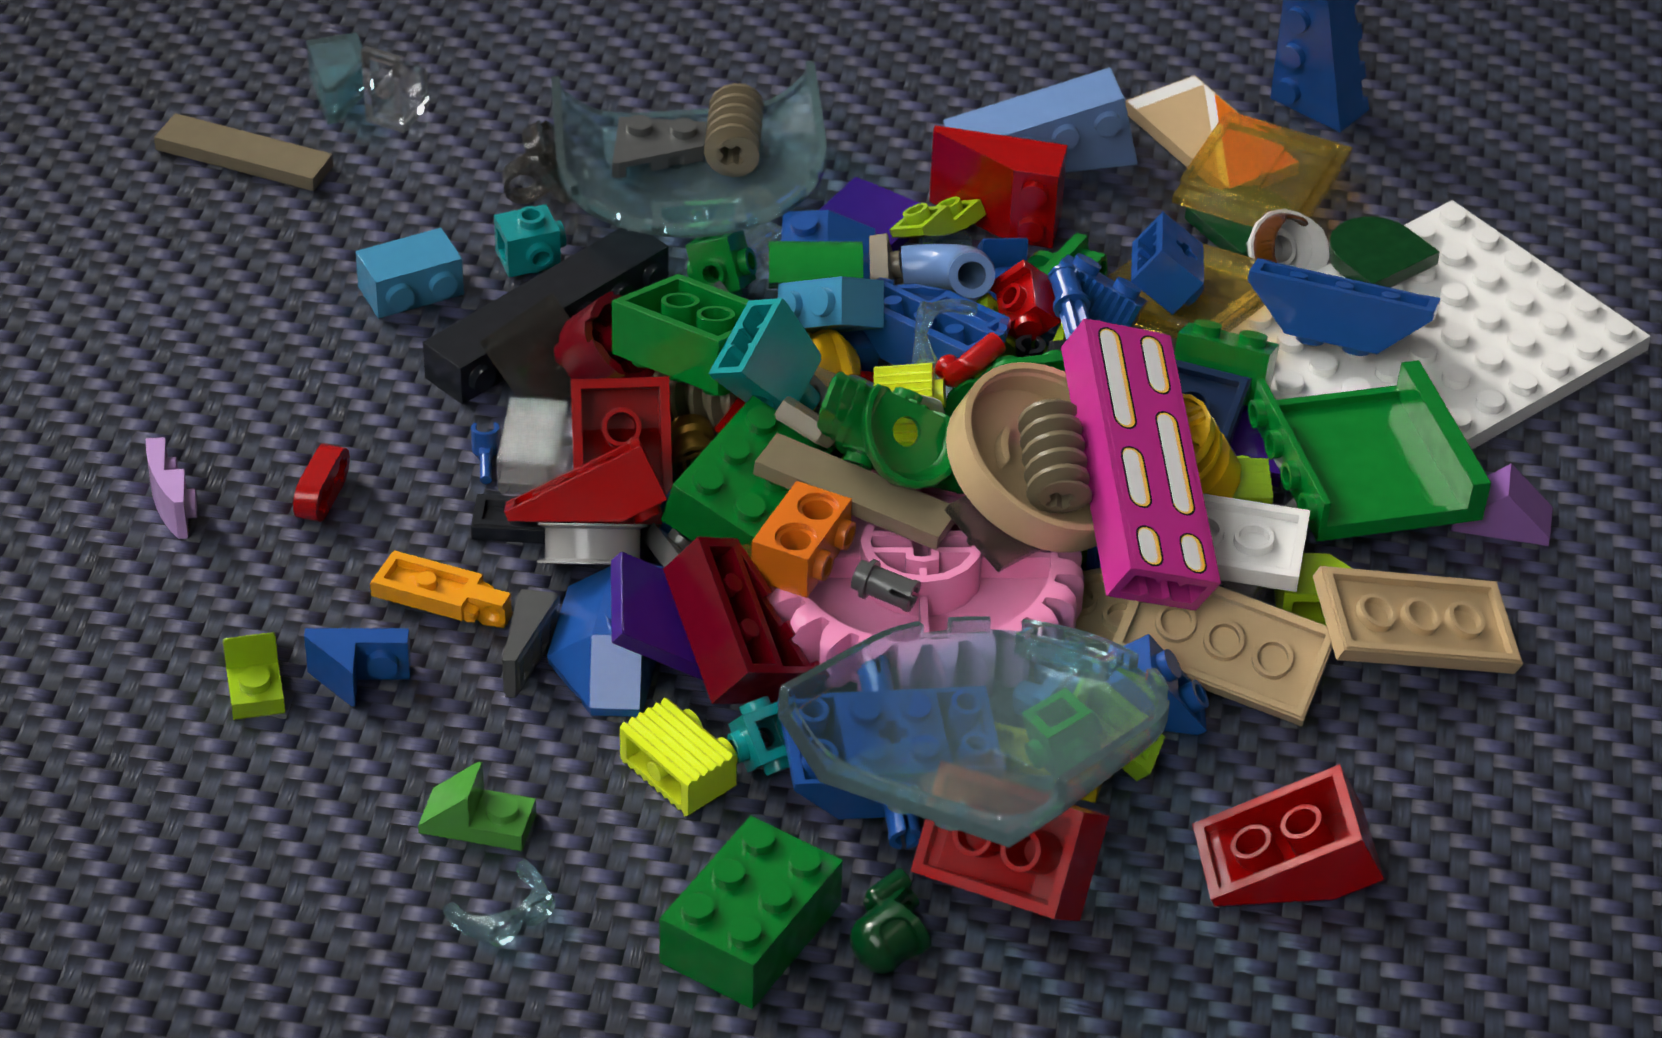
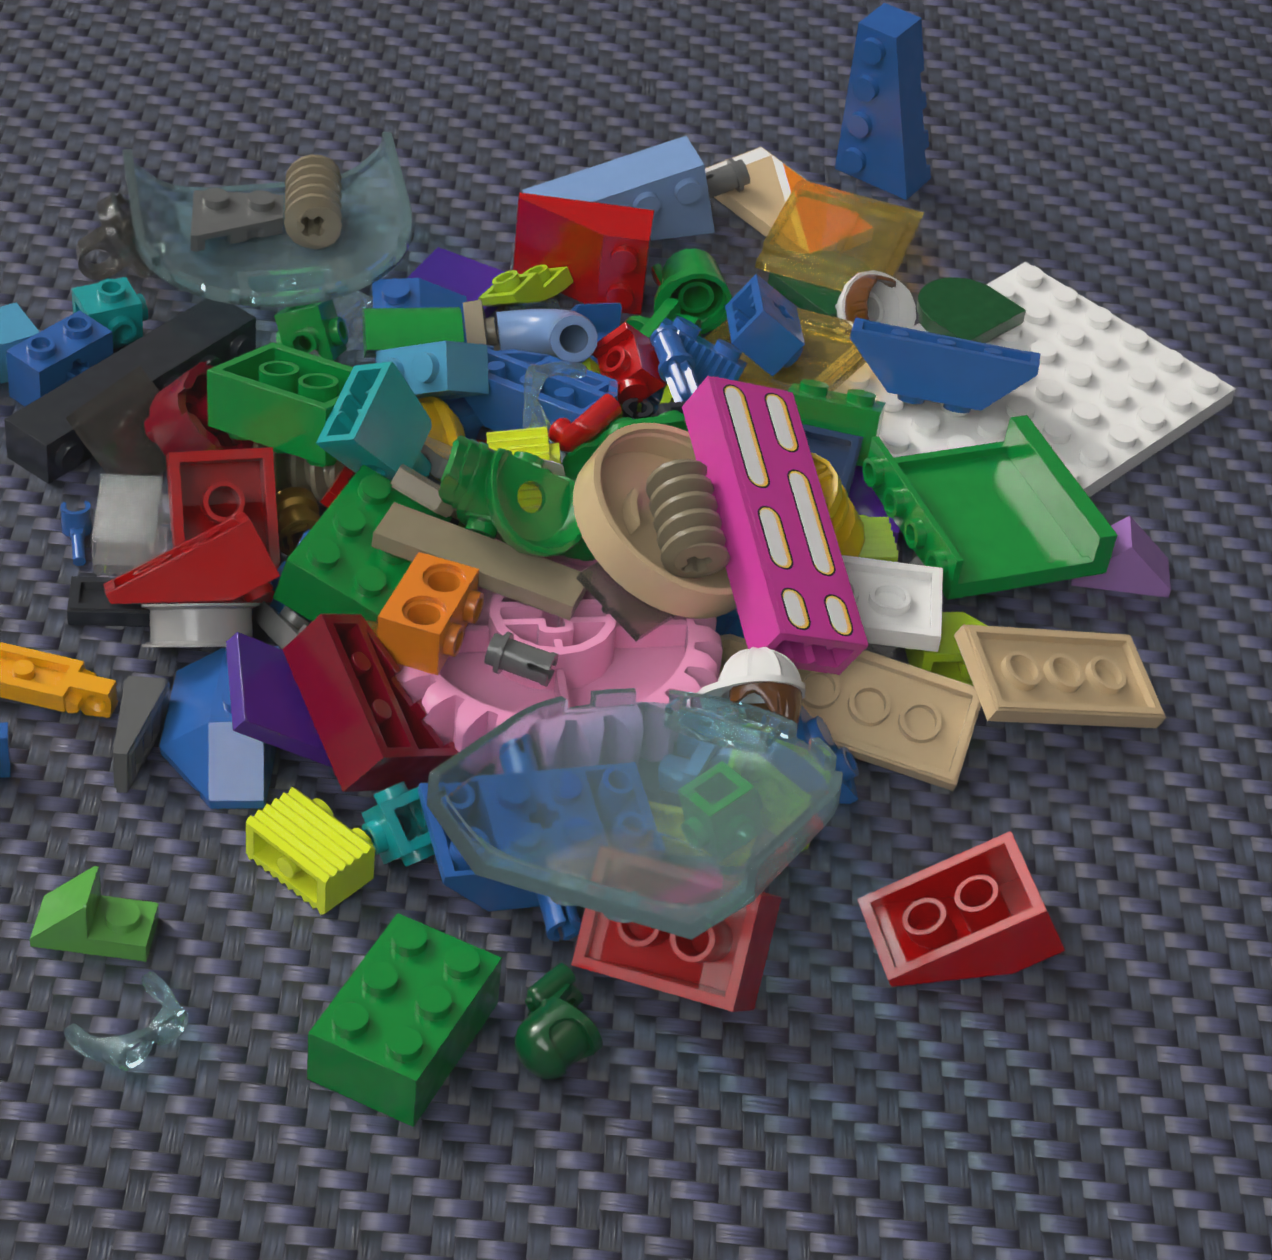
camera: 10 degrees left, 0 degrees up
none -> blue brick [6,310,113,407]
none -> green hat [651,248,732,334]
none -> white piece [697,647,805,730]
none -> dark grey pin [706,158,750,198]

